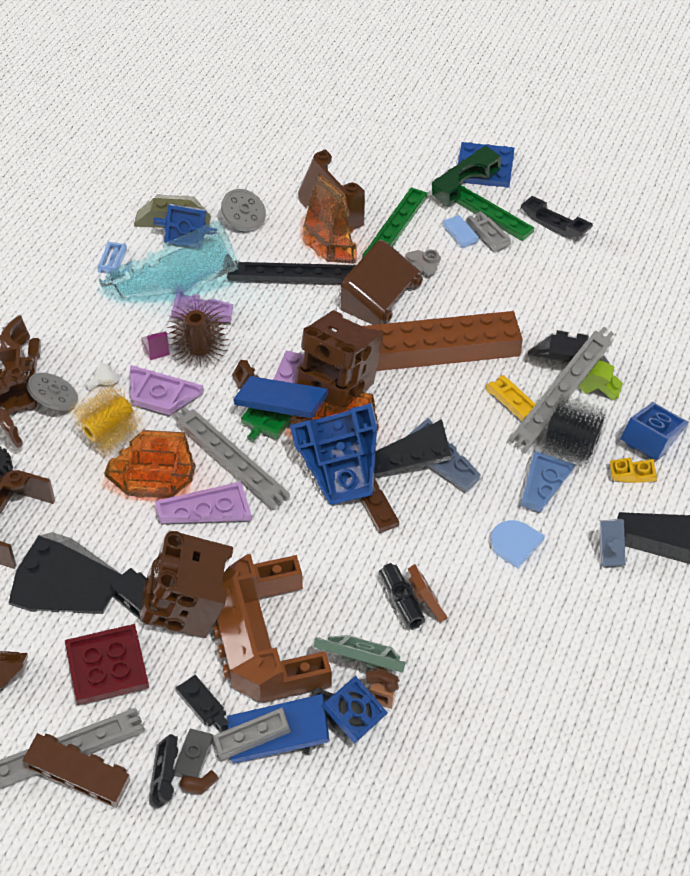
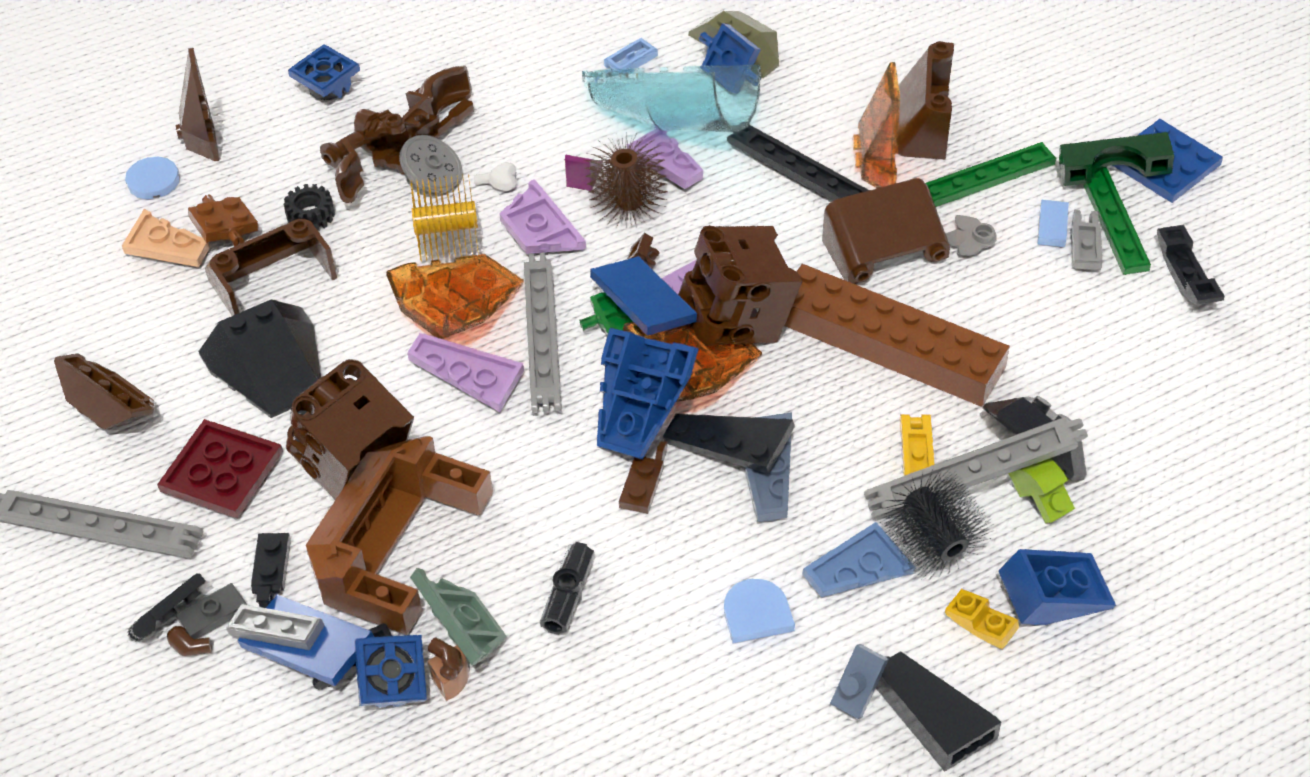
camera: 40 degrees right, 0 degrees up
reddish brown brick [22,733,130,809] -> none
light grey shield [221,189,266,231] -> none
dark orange wing [407,564,448,623] -> none

